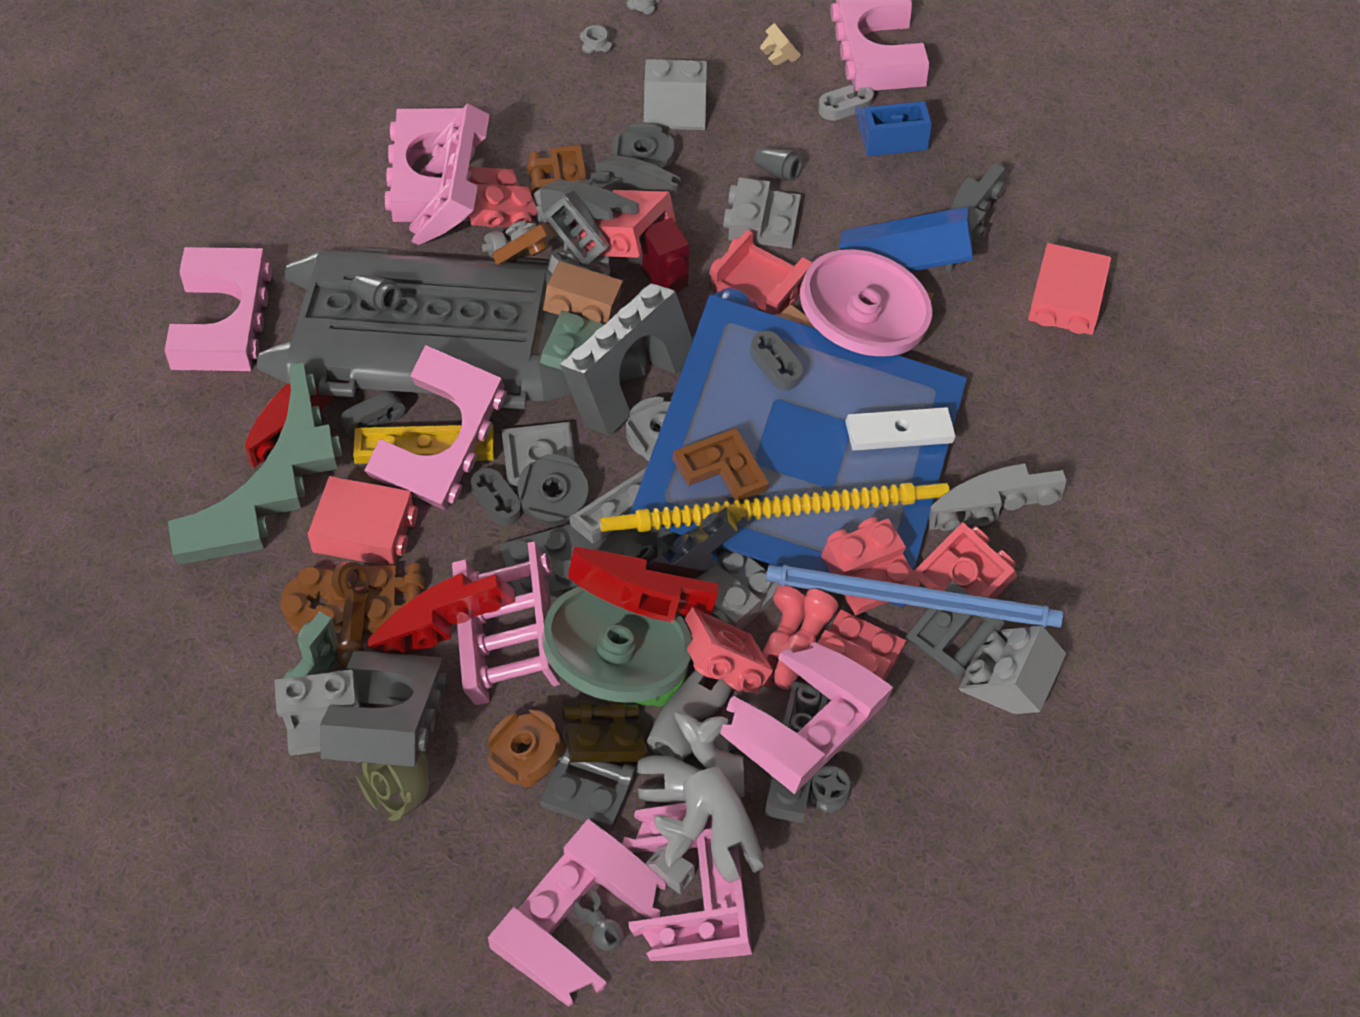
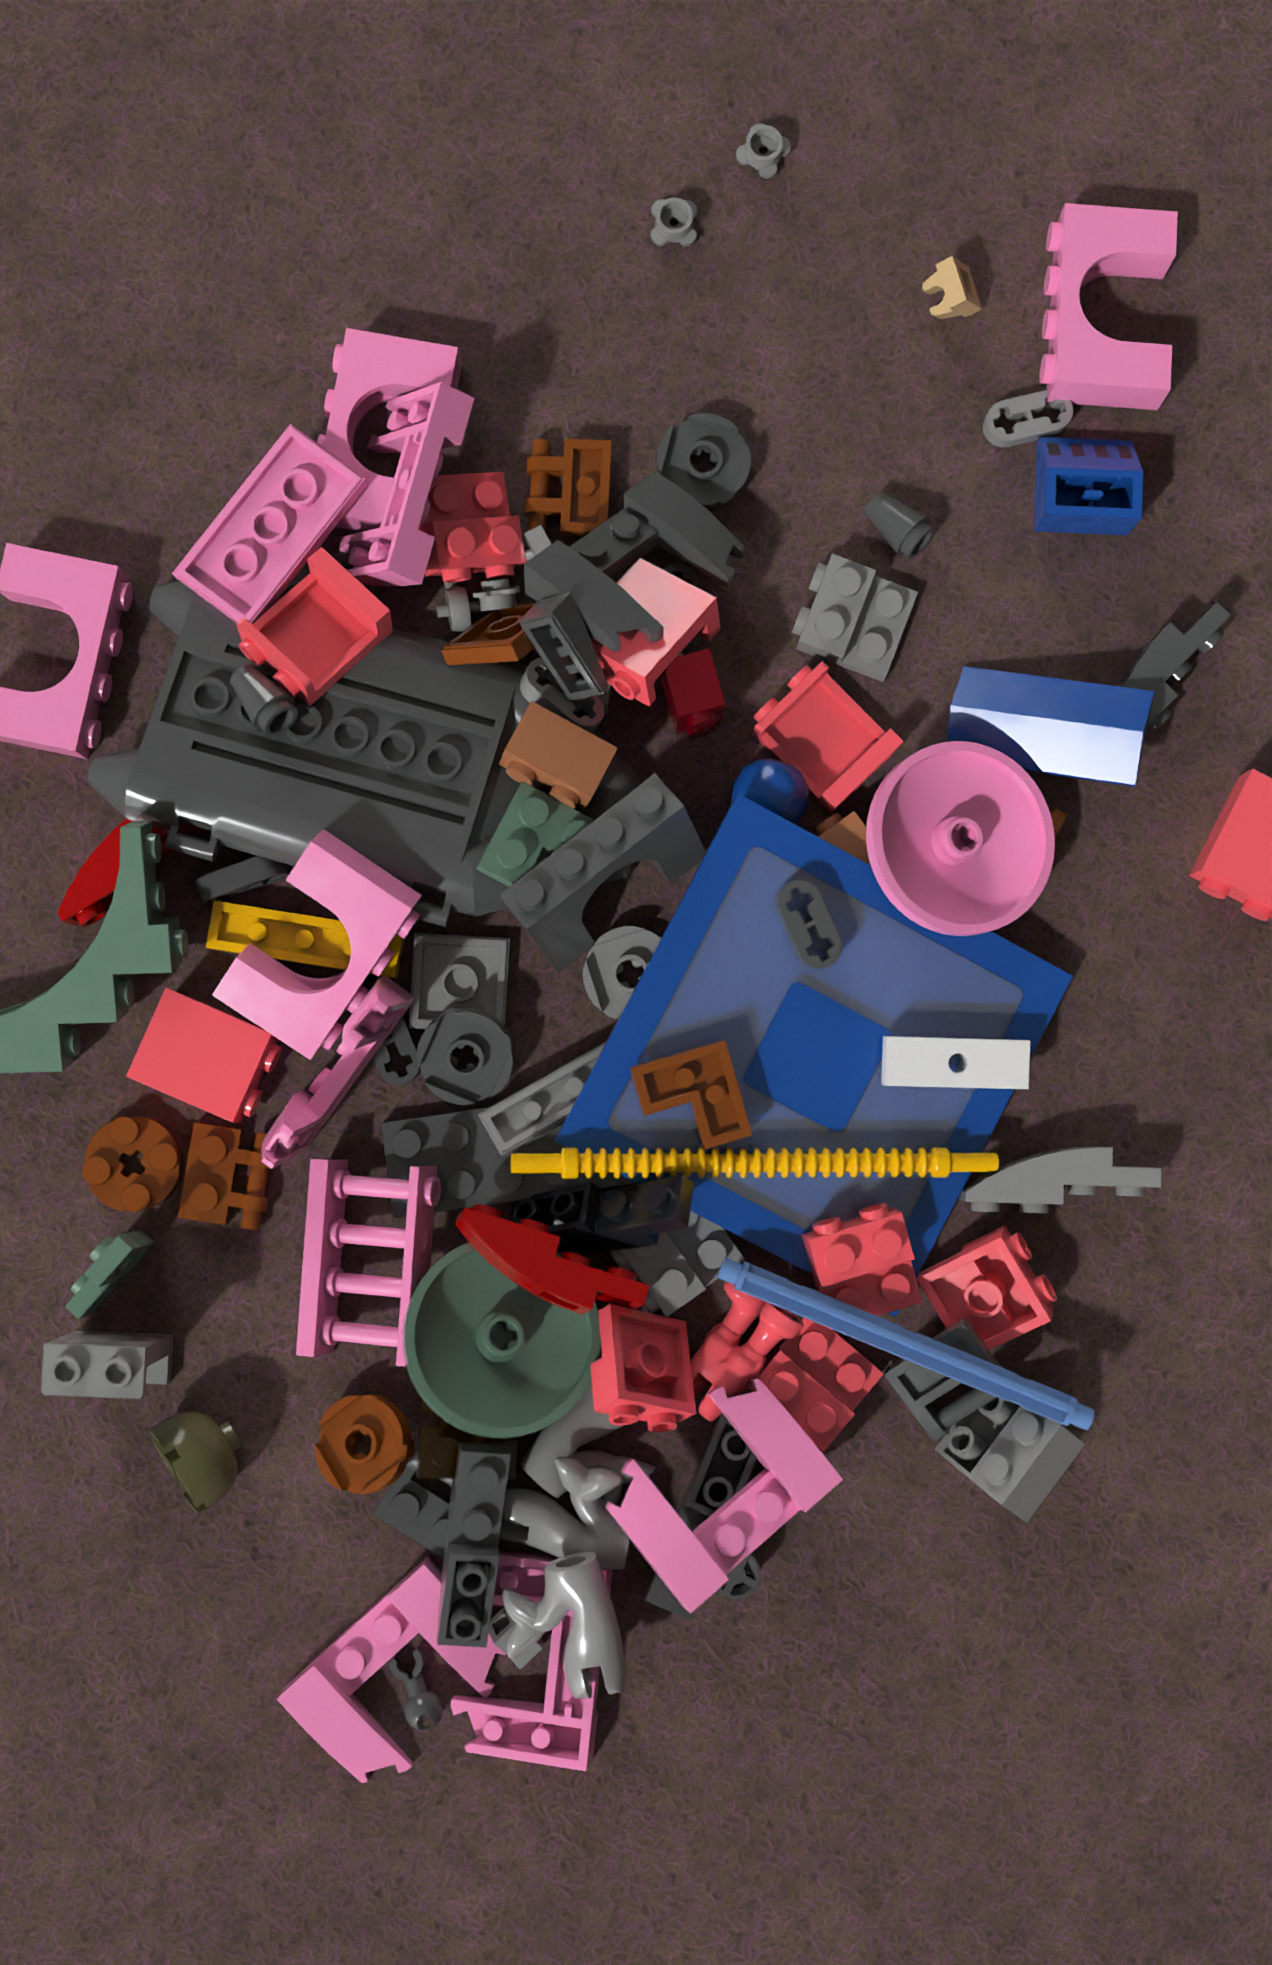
camera: 10 degrees right, 30 degrees up
dark grey arch [320,651,449,767] -> none
reddish brown piece [332,562,369,667] -> none
red slope [368,573,515,655] -> none
light grey slope [644,59,707,130] -> none
none -> bright pink tile [172,424,368,624]
none -> coral panel [236,547,393,706]
none -> bright pink wedge [262,975,416,1169]
none -> dark grey slope [437,1442,511,1647]

